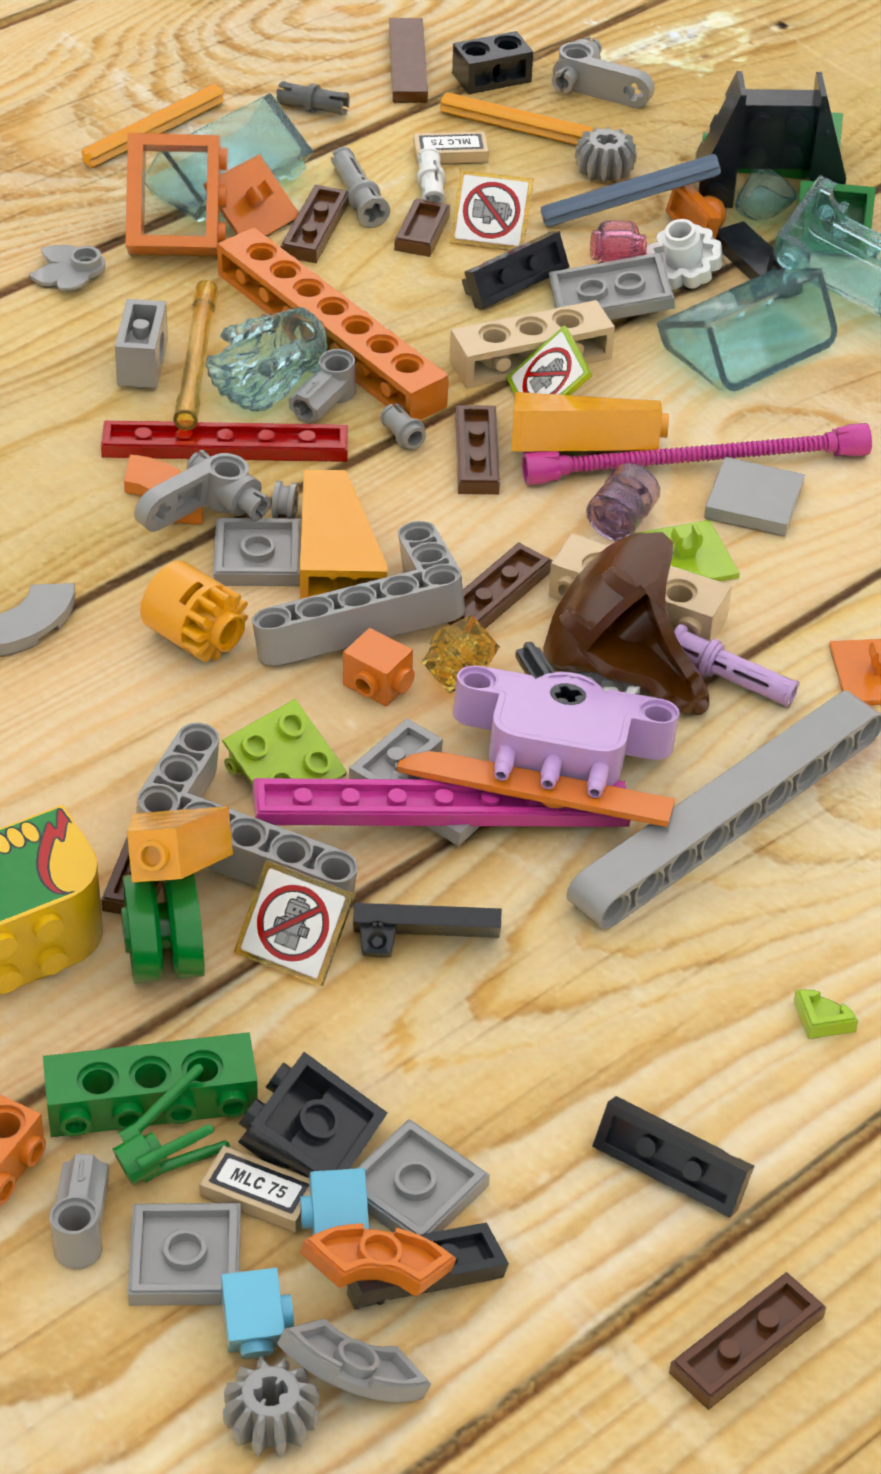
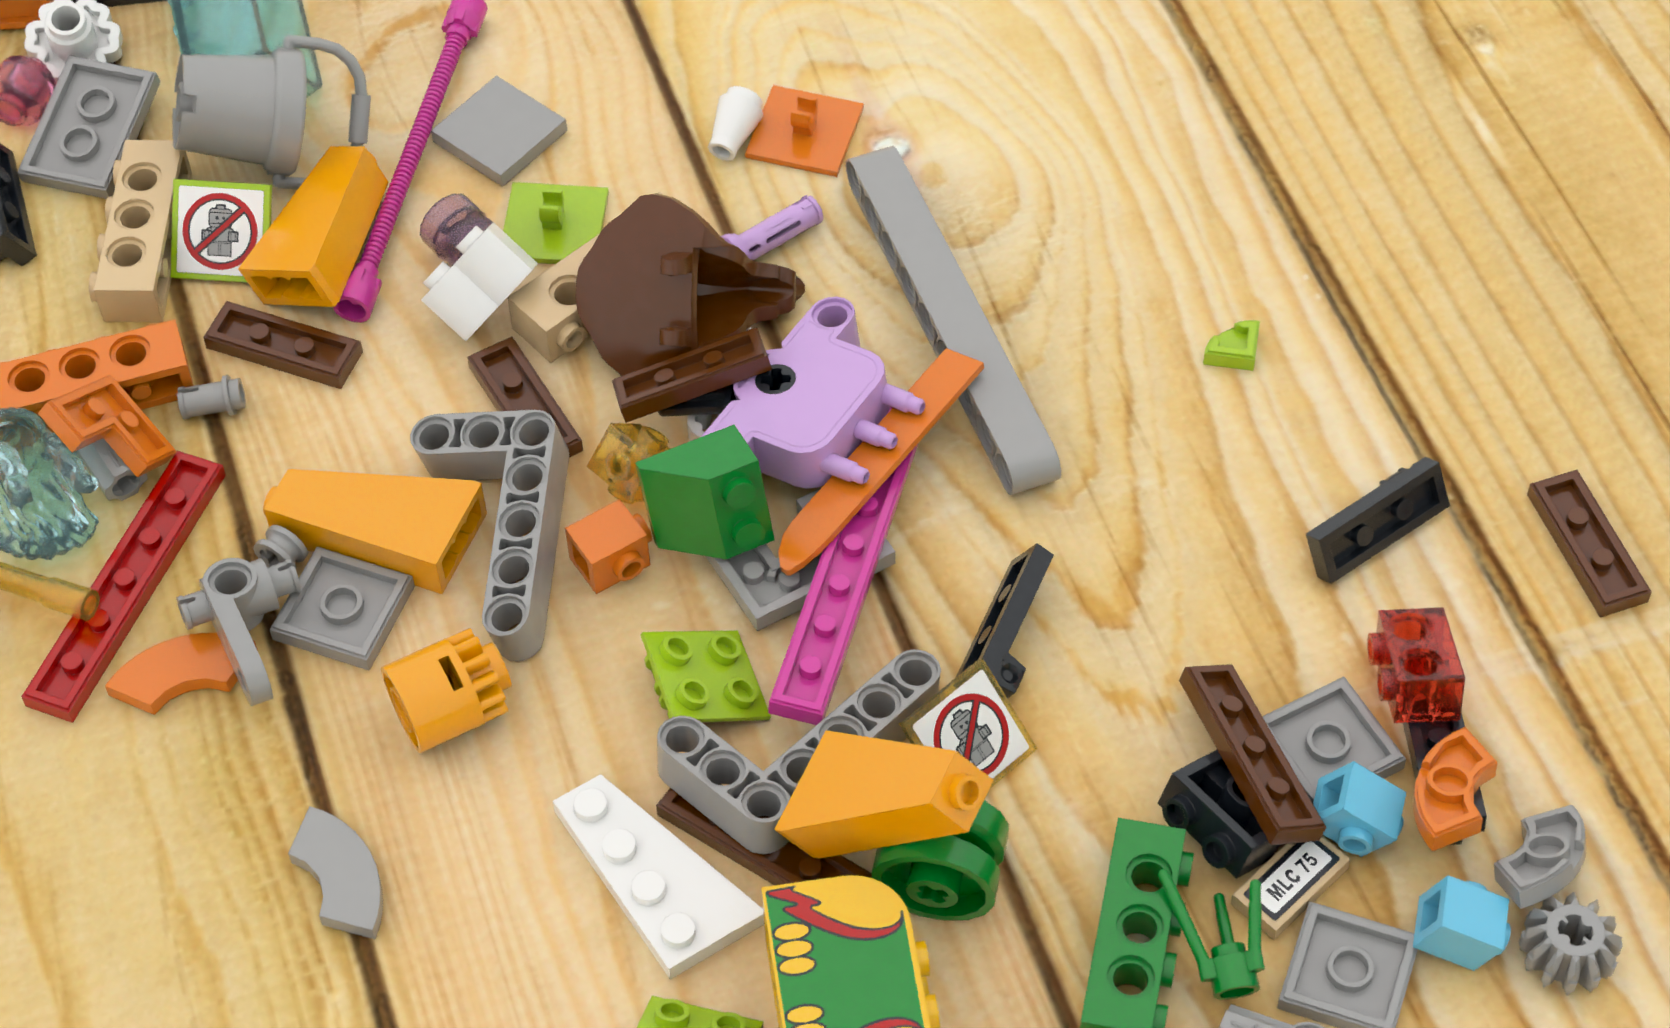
camera: 65 degrees left, 10 degrees up
none -> orange tile [38,374,177,477]
none -> light grey piece [172,35,371,190]
none -> white brick [421,222,538,341]
none -> white wing [553,774,764,980]
none -> reddish brown tile [612,328,772,423]
none -> green slope [635,424,775,559]
none -> white cone [708,86,763,161]
none -> reddish brown tile [1179,664,1326,845]
none -> clear red brick [1367,607,1465,723]

